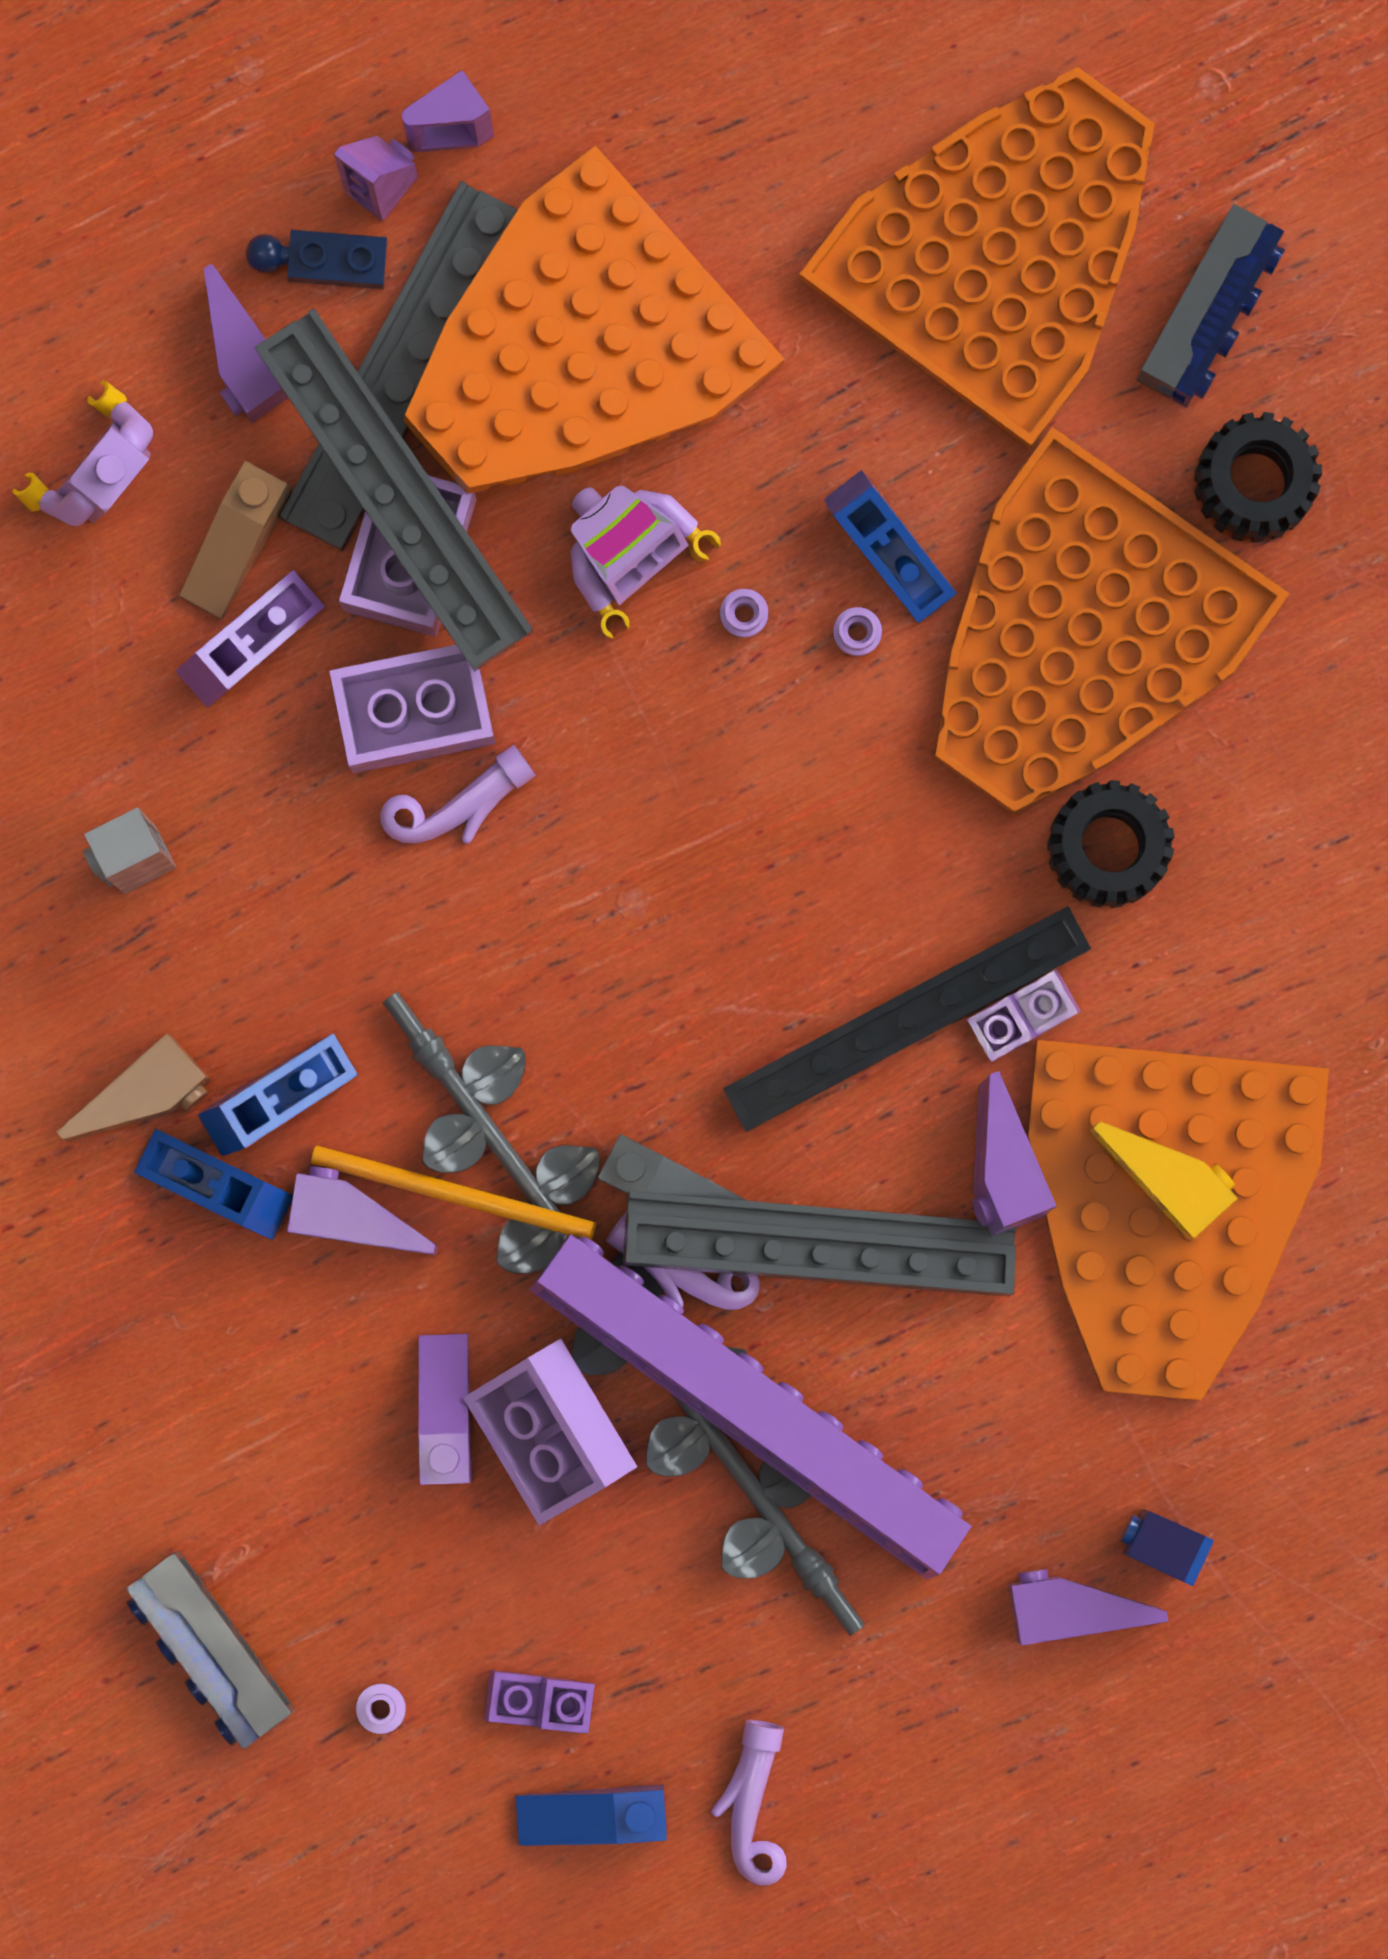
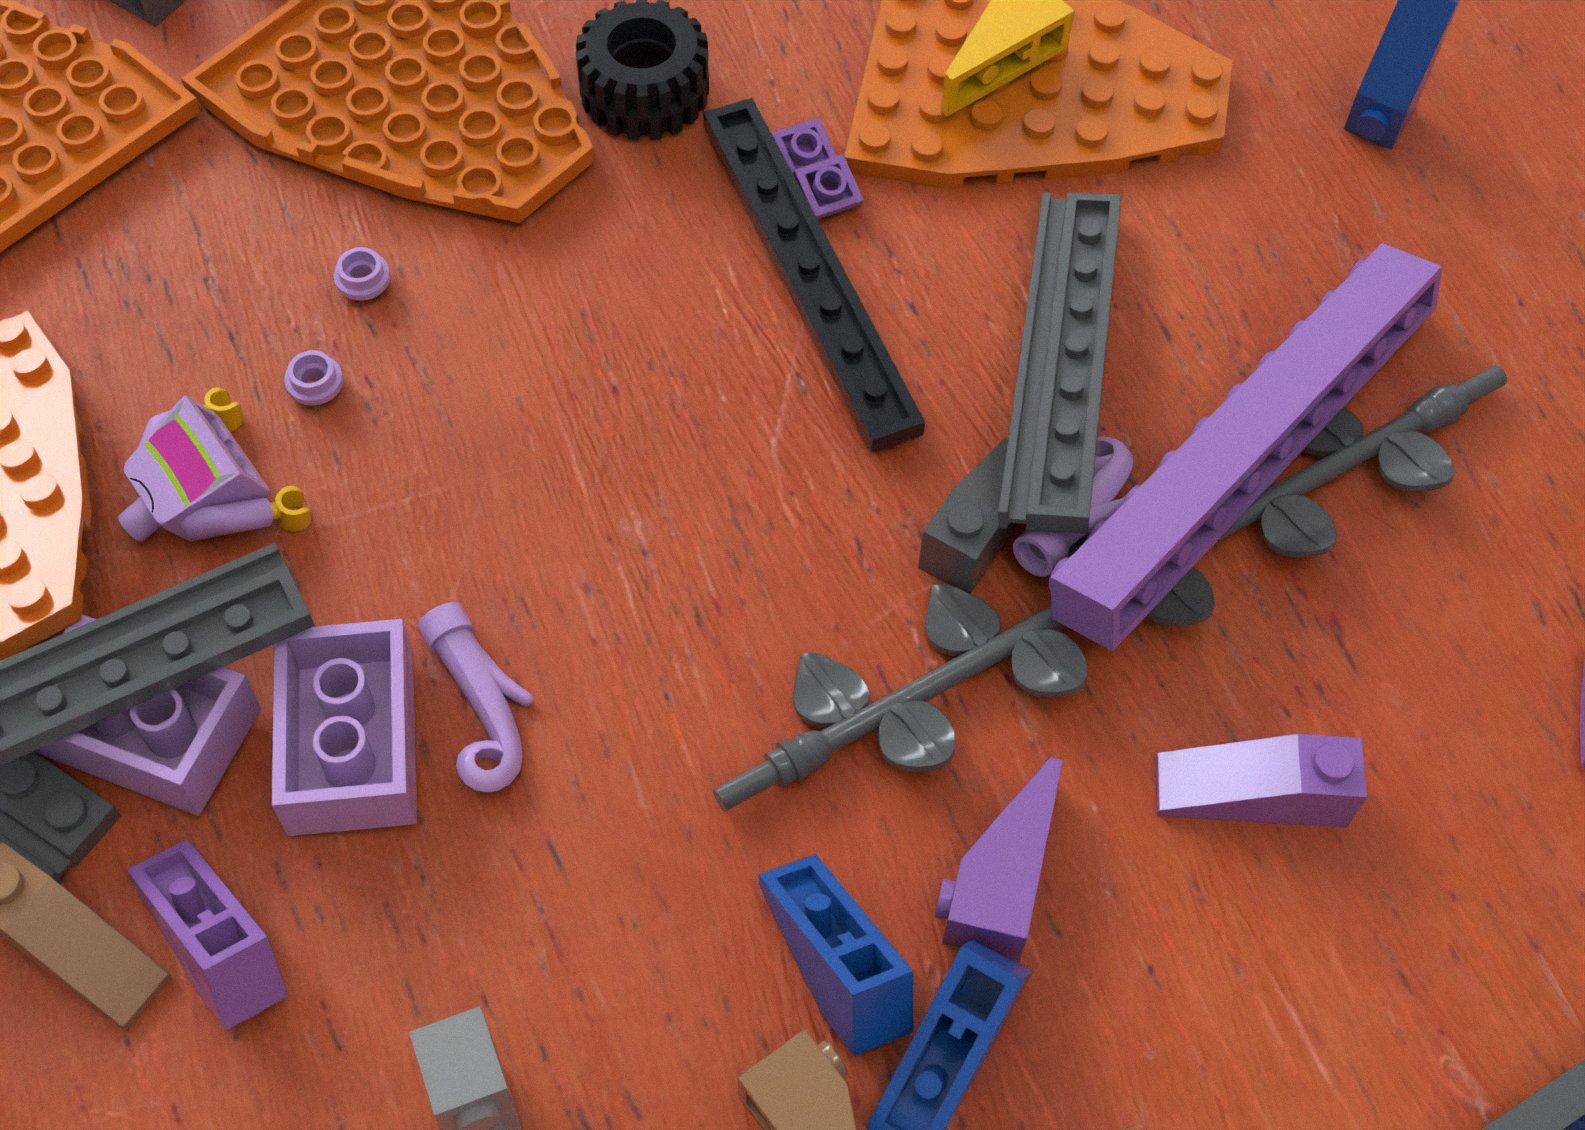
camera: 85 degrees left, 25 degrees down
light orange piece [311,1145,596,1240] -> none
lavender brick [463,1339,637,1525] -> none
blue slope [823,470,957,623] -> none
medium lavender slope [973,1071,1057,1237] -> none
medium lavender slope [1008,1569,1168,1645] -> none

